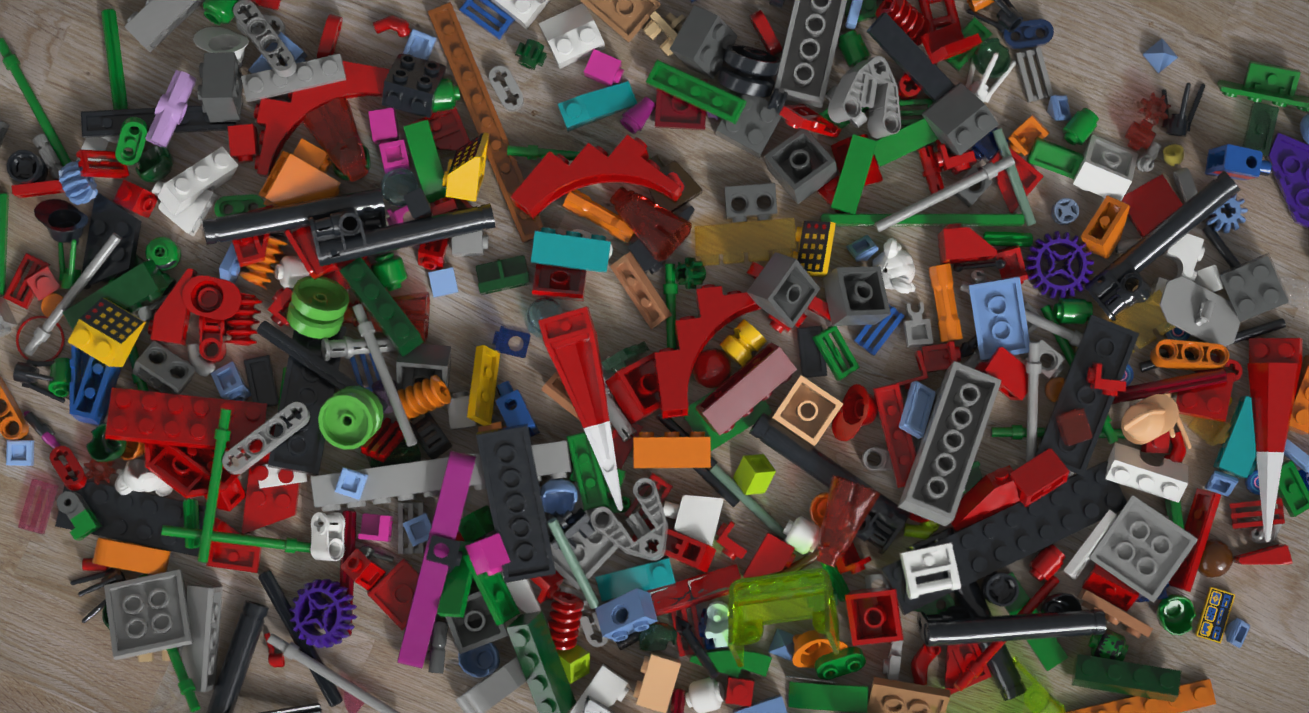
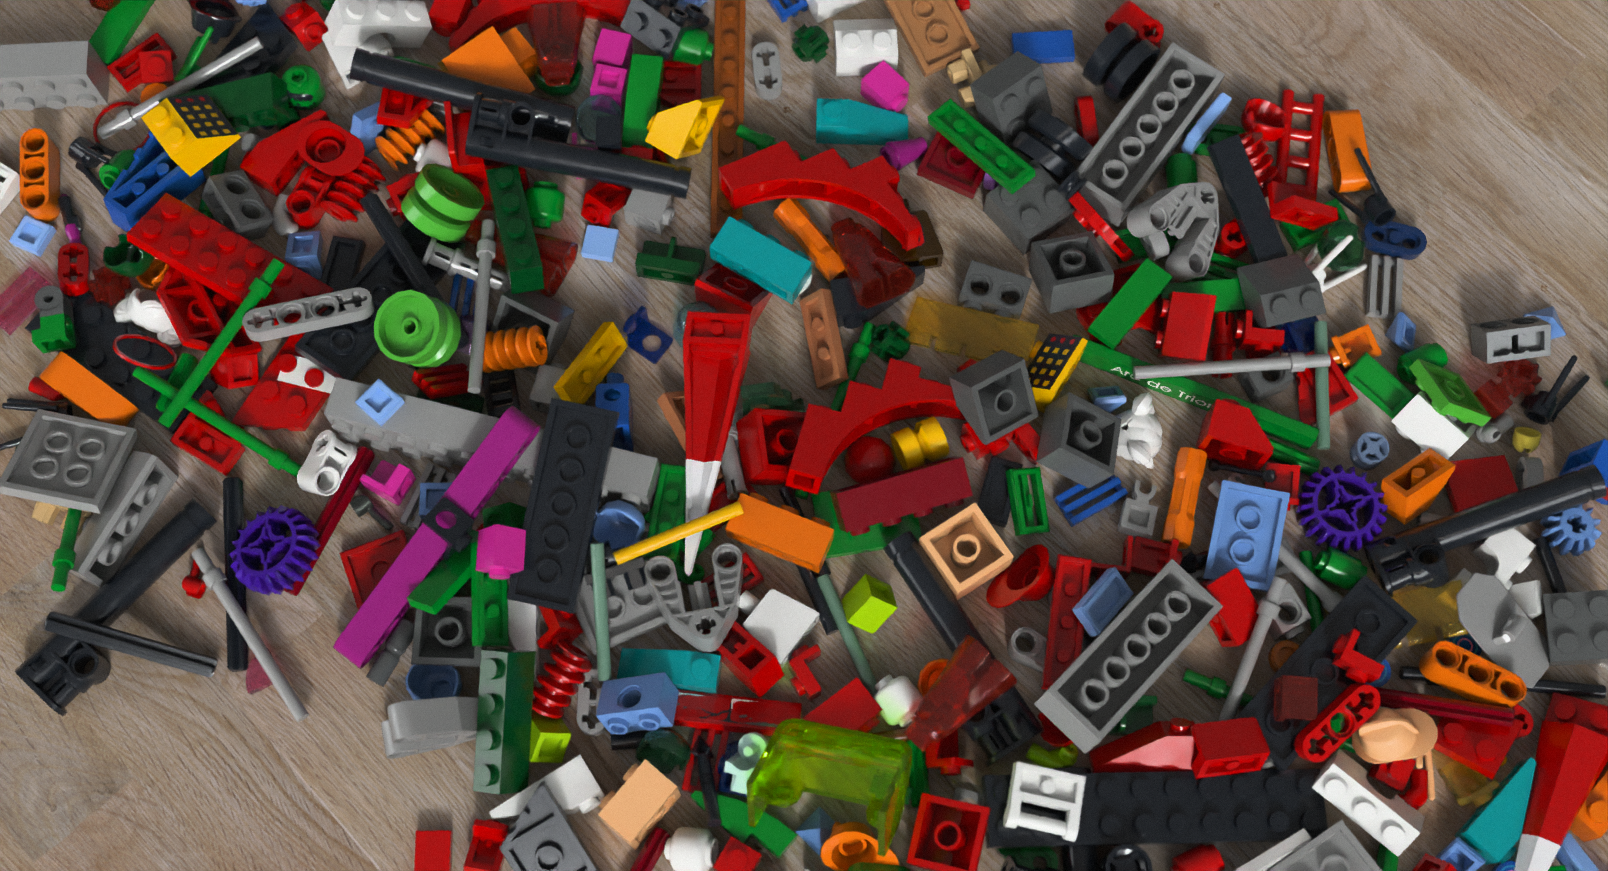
camera: 20 degrees right, 15 degrees down
red bracket [341,549,386,591] -> none
none -> red piece [113,334,178,370]
none -> yellow bar [613,501,744,565]
none -> red slope [1154,292,1217,363]
none -> red beam [1295,683,1381,762]
none -> bright green plate [1409,359,1491,427]
none -> dark grey brick [1471,316,1551,364]

